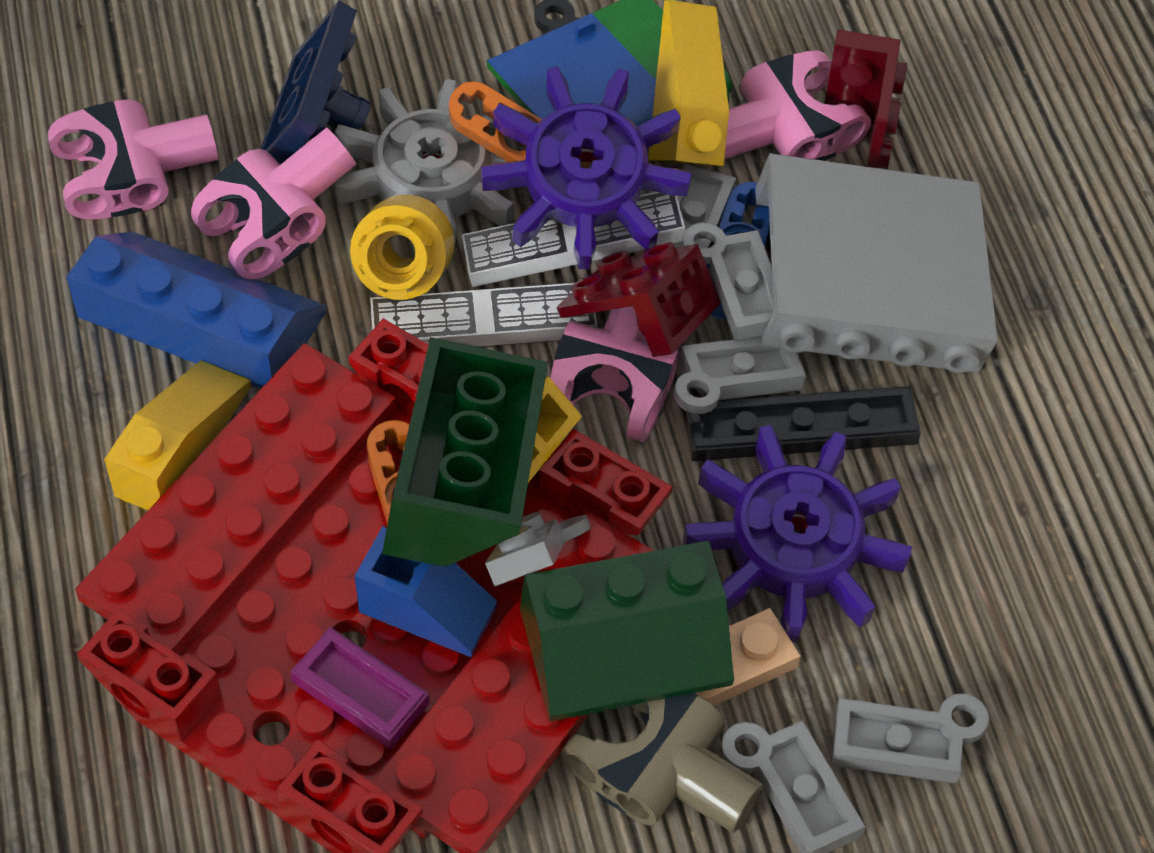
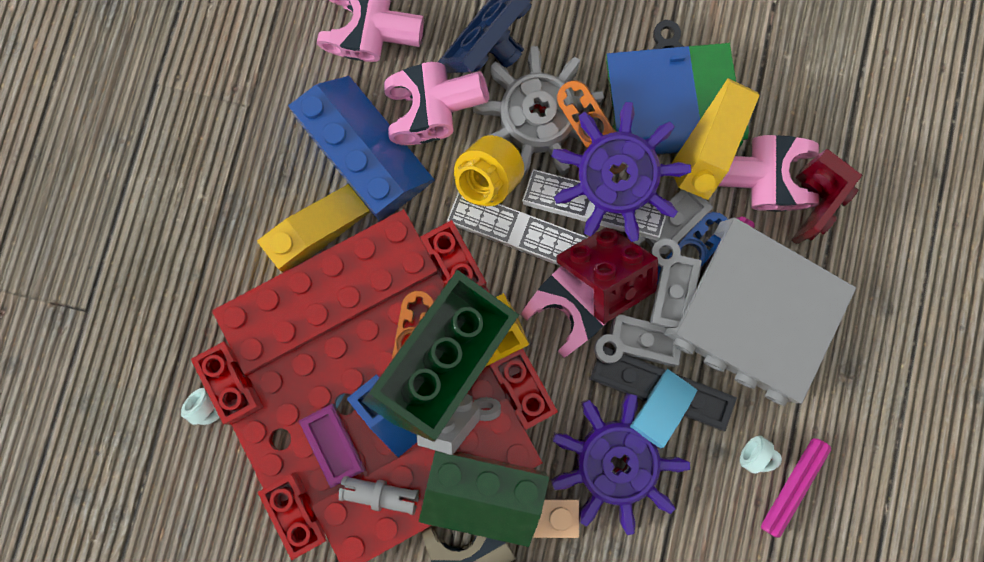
camera: 25 degrees right, 25 degrees up
none -> light aqua tile [181,387,220,425]
none -> light grey pin [339,476,419,515]
none -> medium azure slope [630,369,697,449]
none -> light aqua tile [740,436,782,474]
none -> dark pink axle [761,438,831,538]

